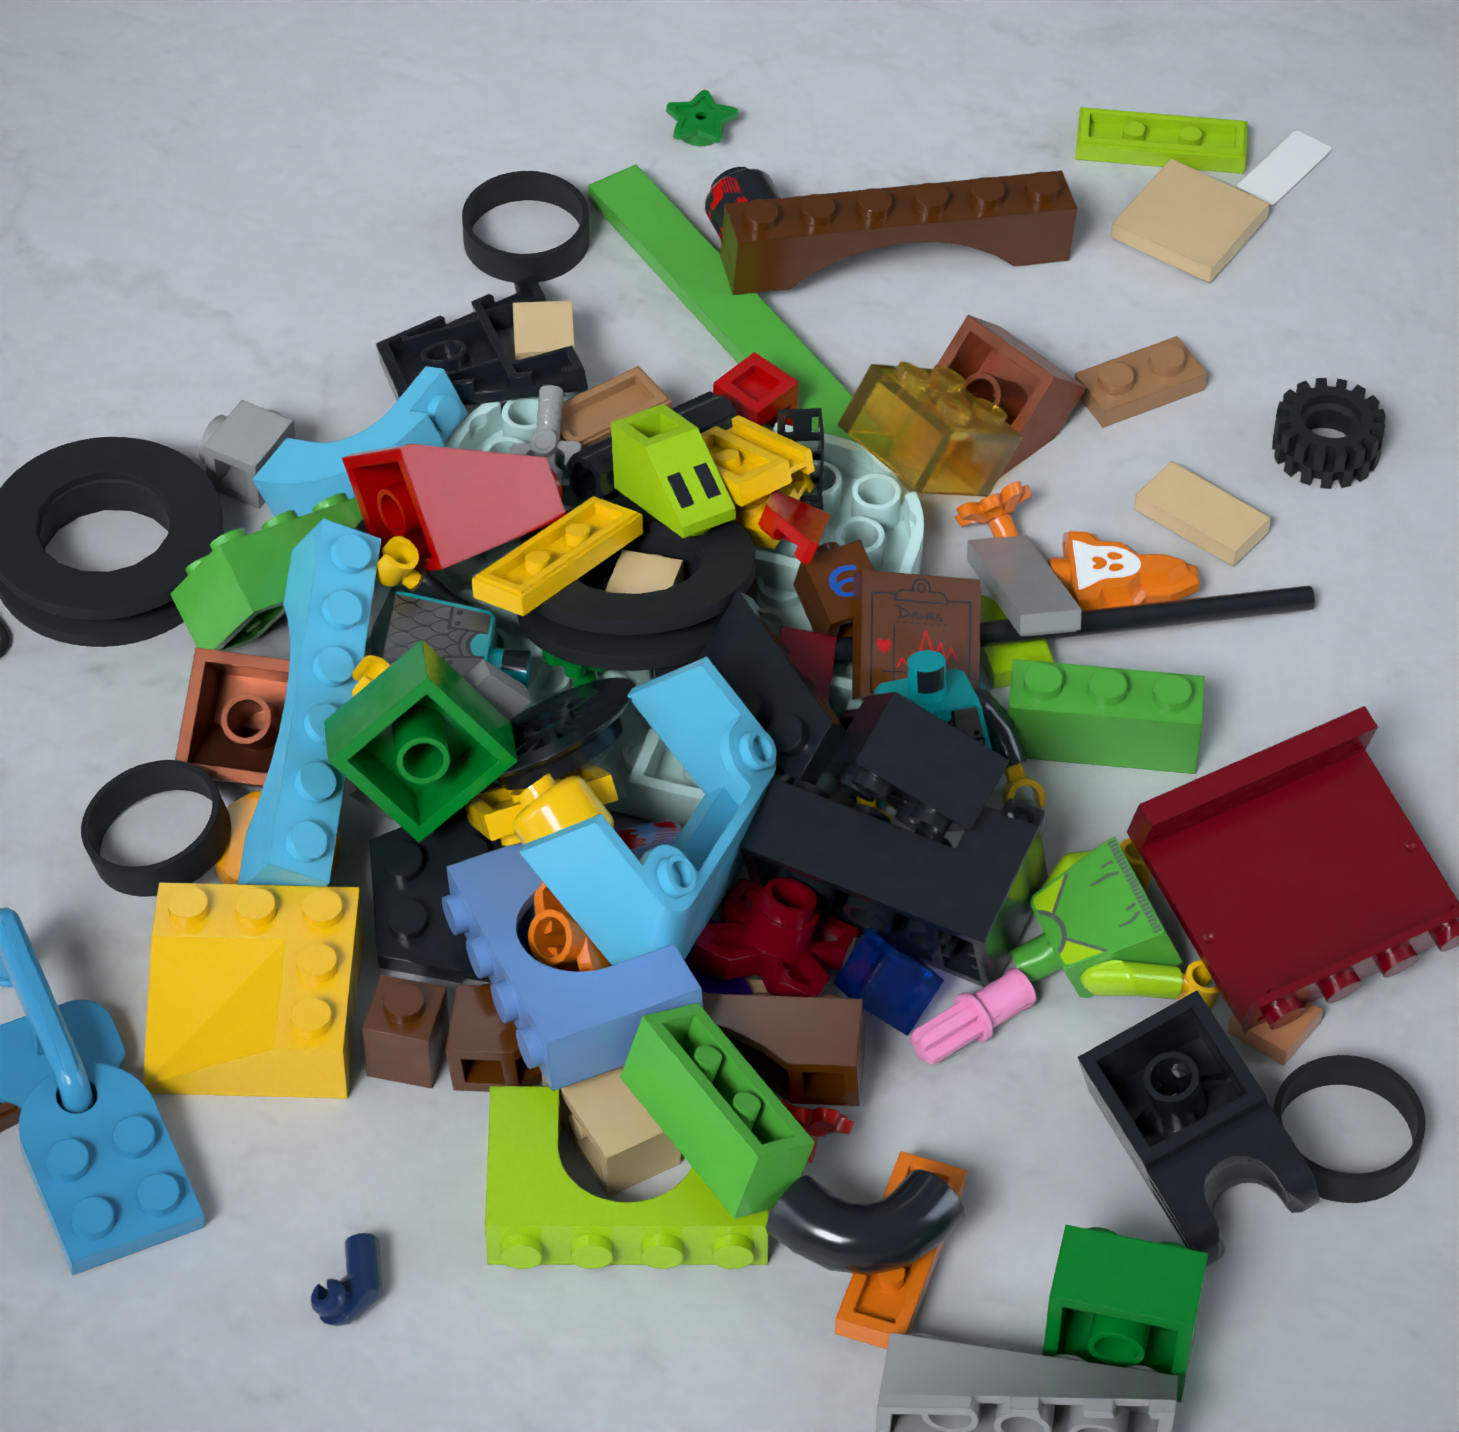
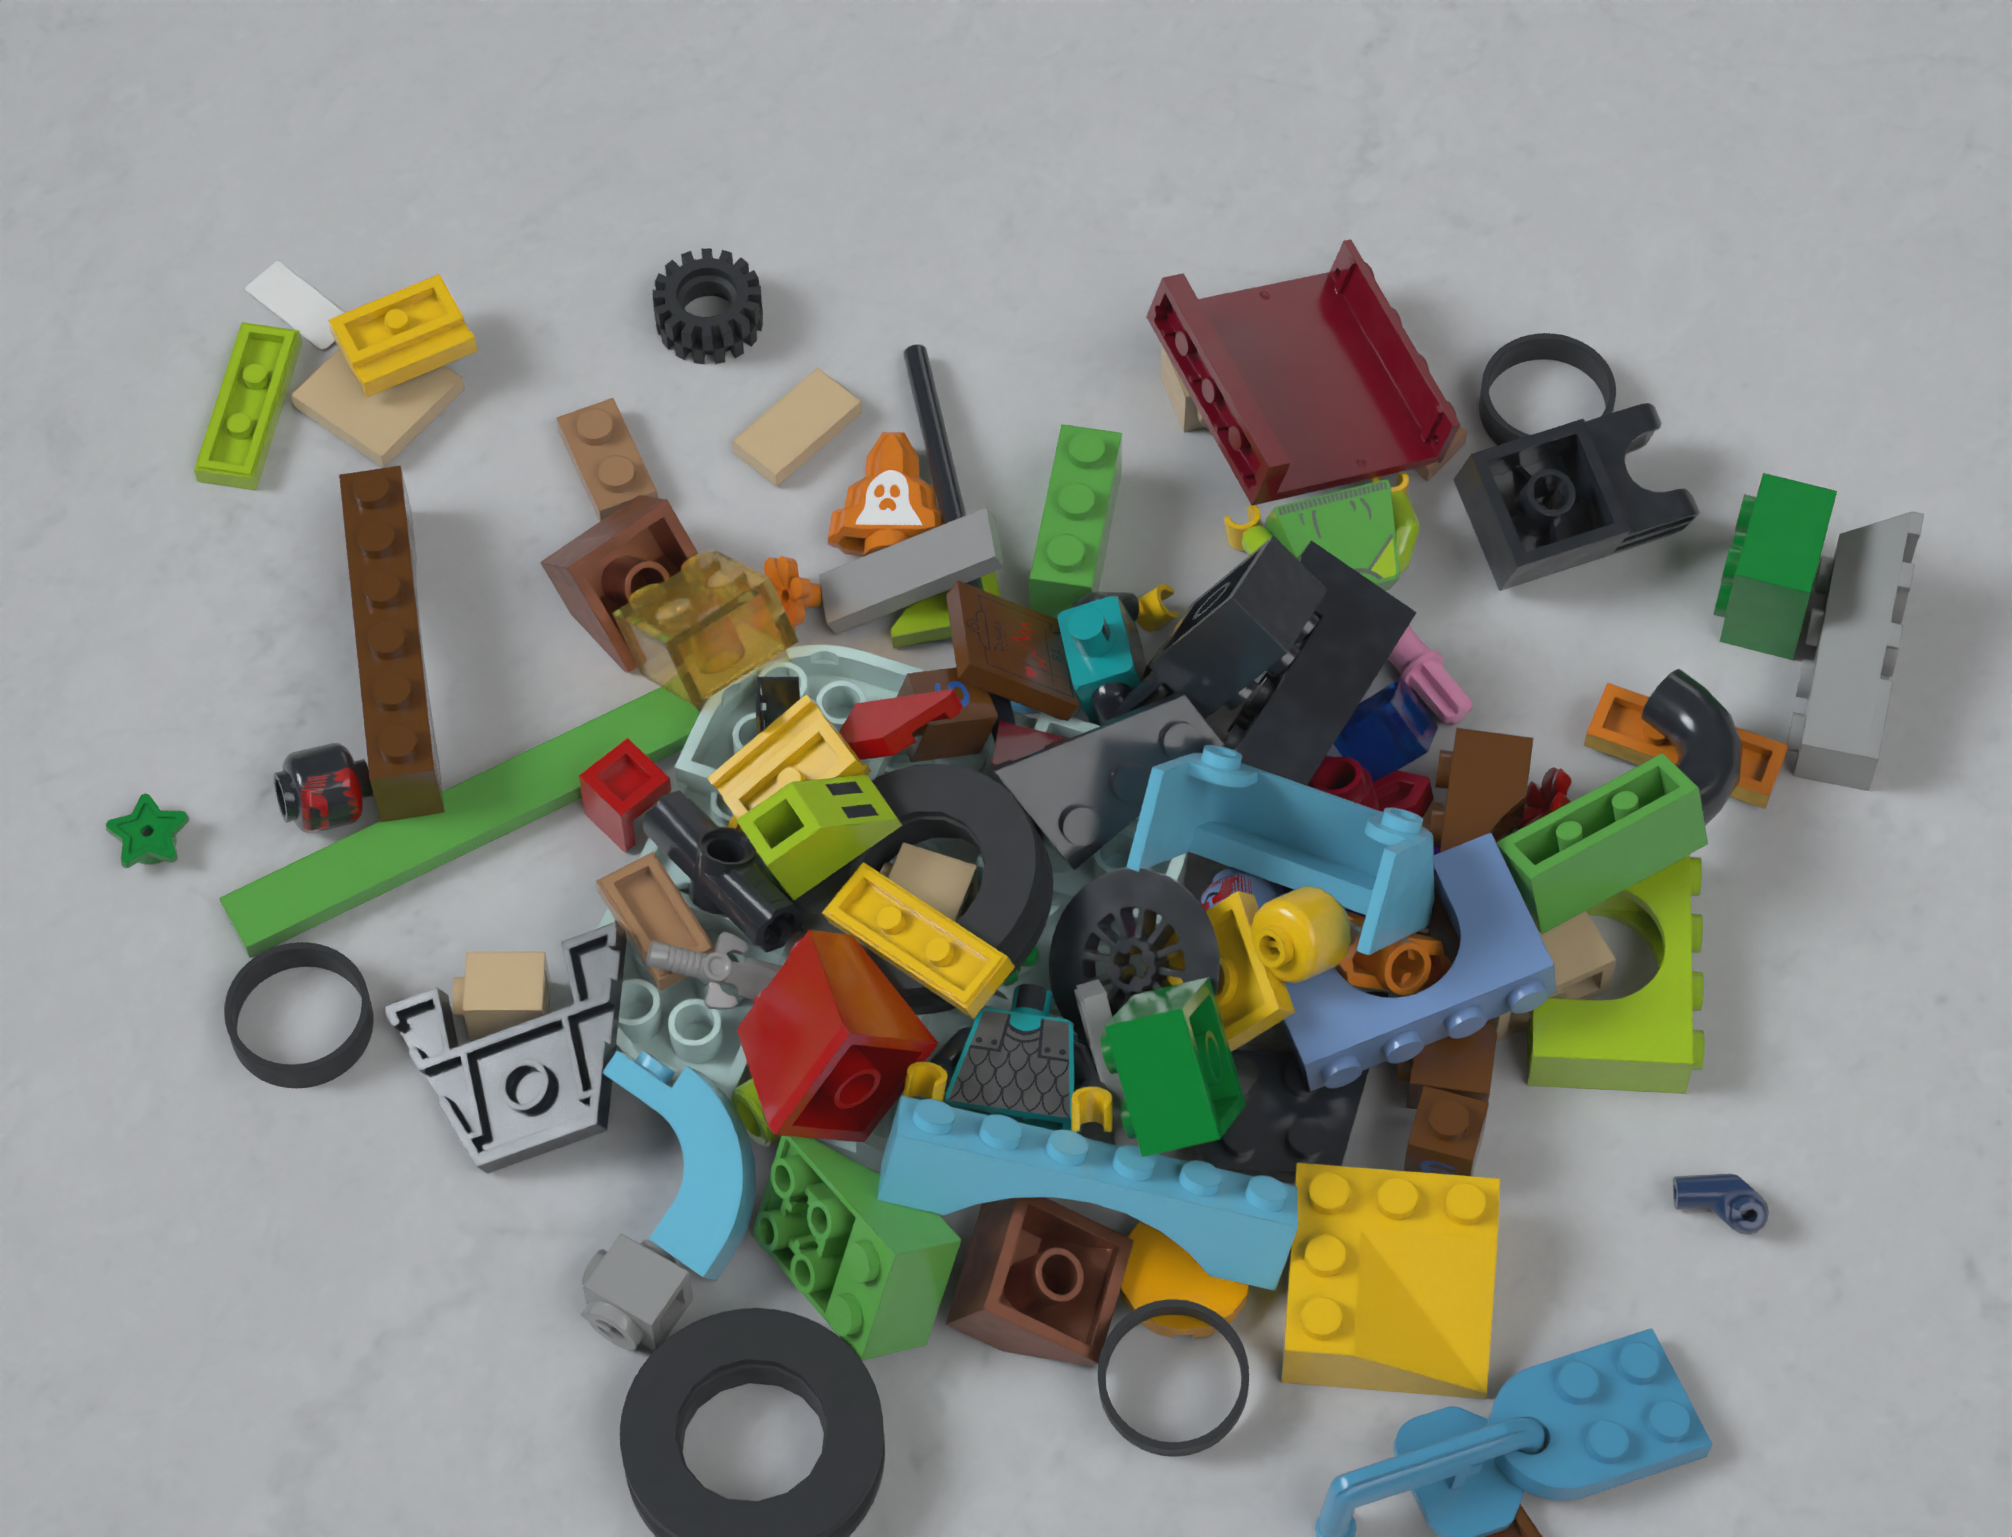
camera: 85 degrees left, 10 degrees up
none -> yellow plate [328,274,478,398]

